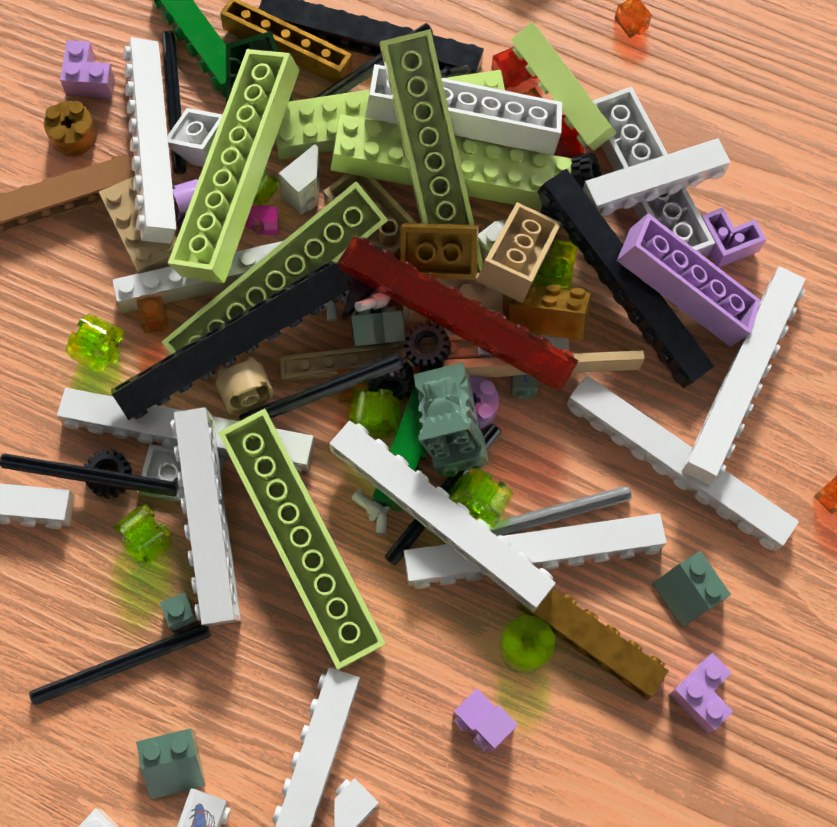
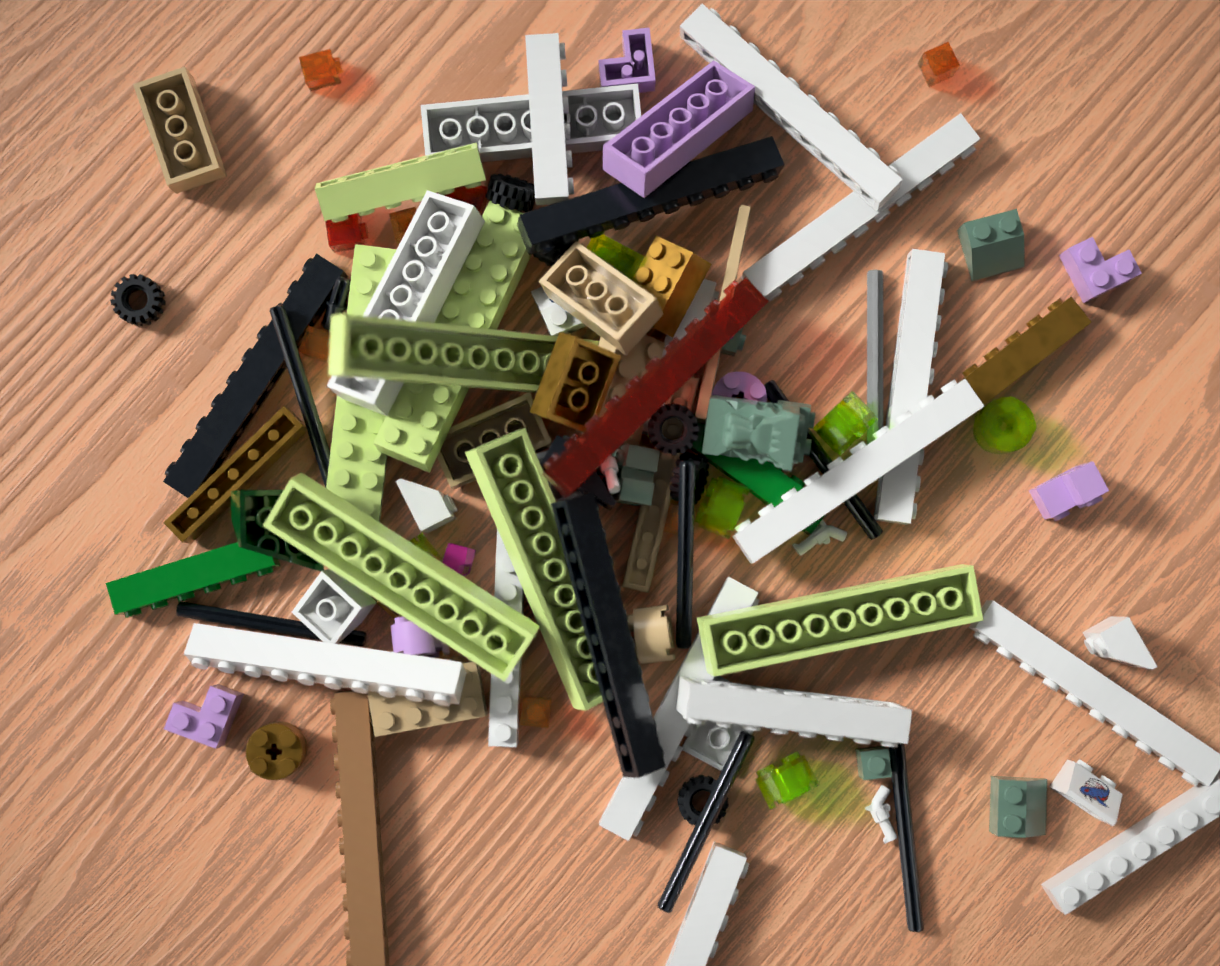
camera: 70 degrees left, 15 degrees up
clear neon green brick [66,313,124,373] -> none
none -> white piece [865,785,897,844]

